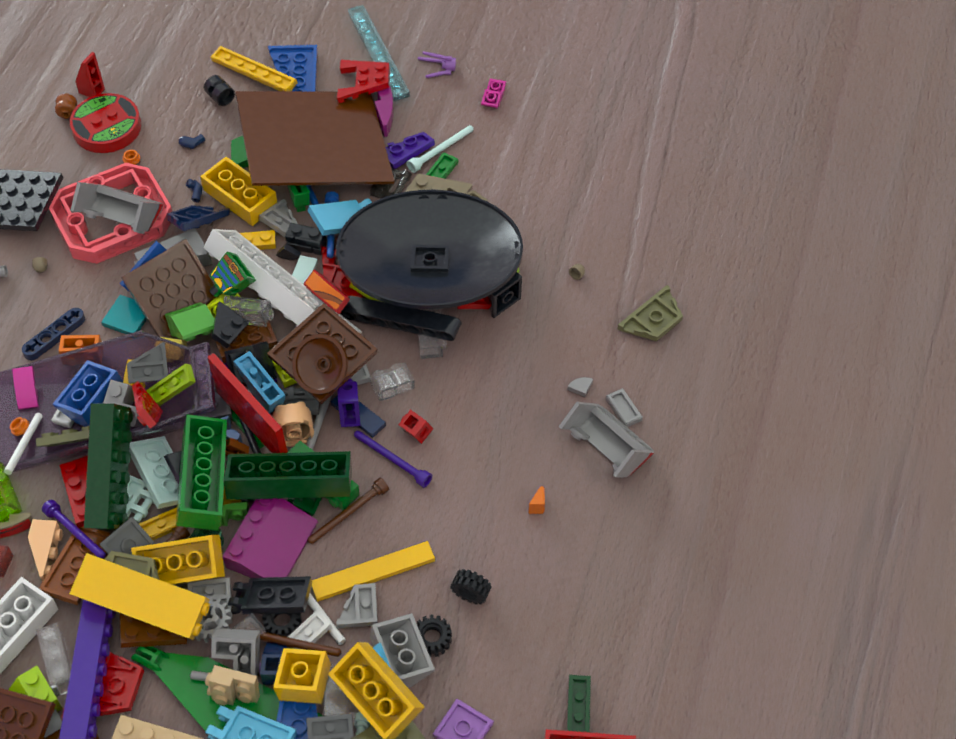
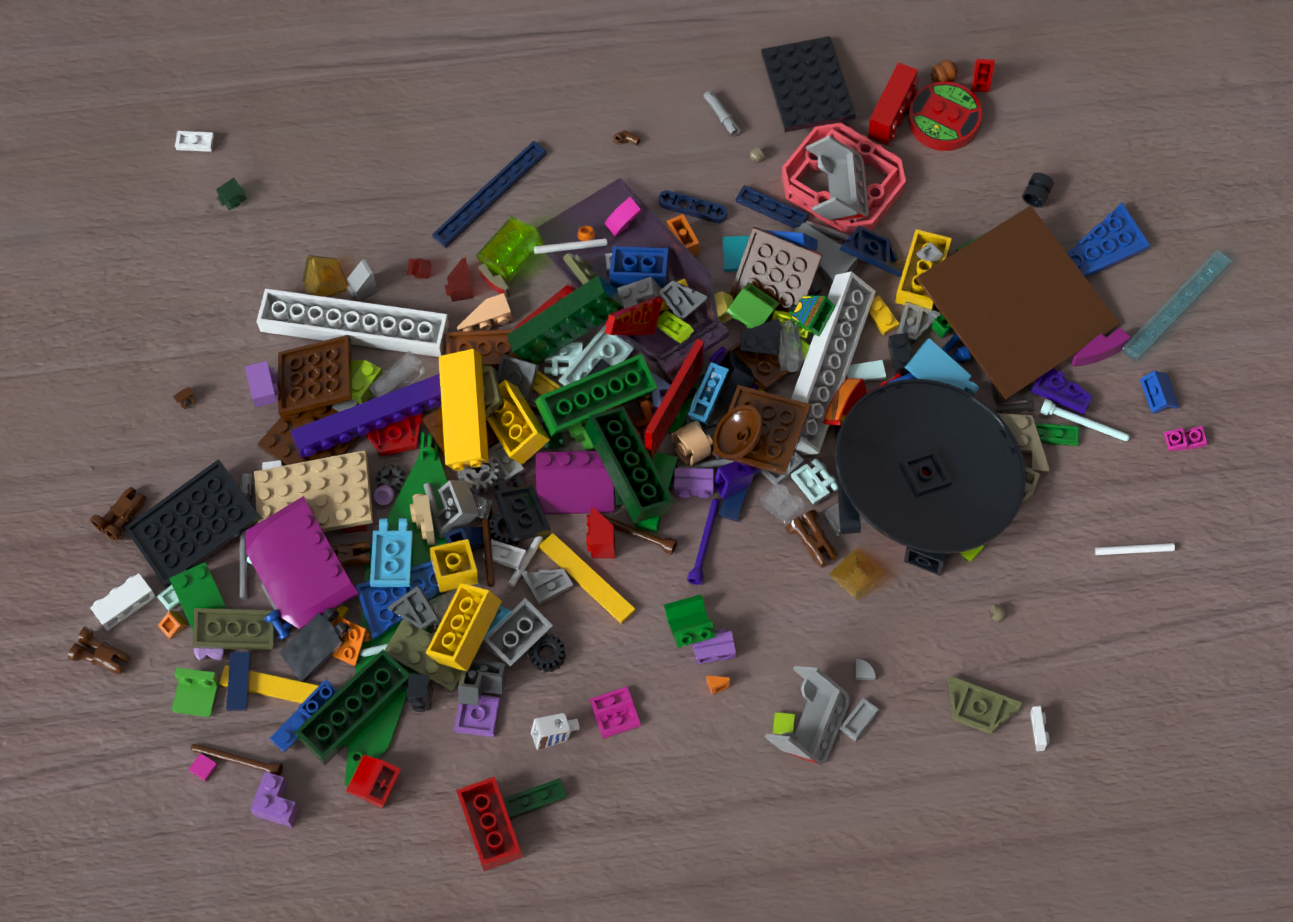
camera: 70 degrees right, 10 degrees up
dark purple piece [42,500,106,559] -> none
orange plate [122,149,140,165] -> none
dark blue arm [178,134,205,149] -> none
dark blue arm [186,179,203,202] -> none
yellow tile [210,46,298,91] -> none
black tile [276,244,301,260] -> none
red wing [337,60,390,103] -> none
red brick [398,409,434,444] -> none
medium lavender plant [418,51,456,78] -> none
black tyre [450,569,492,604] -> none
none -> lavender tile [374,485,394,505]
none -> dark grey gear [375,464,406,493]
none -> dark grey brick [458,659,506,706]
none -> white torso [531,713,579,751]
none -> red slope [586,508,615,559]
none -> dark pink slope [589,686,641,739]
none -> green panel [664,594,716,648]
none -> medium lavender brick [674,468,714,498]
none -> medium lavender brick [693,629,736,664]
none -> dark blue tile [736,185,809,229]
none -> lime tile [773,712,795,734]
none -> reddish brown piece [785,509,838,568]
none -> light aqua plate [791,458,838,505]
none -> light grey bar [805,221,850,241]
none -> clear yellow slope [829,548,885,600]
none -> red brick [868,62,919,146]
none -> light grey tile [917,242,944,261]
none -> white plate [1030,706,1049,751]
none -> white bar [1095,543,1175,555]
none -> blue panel [1140,370,1179,414]

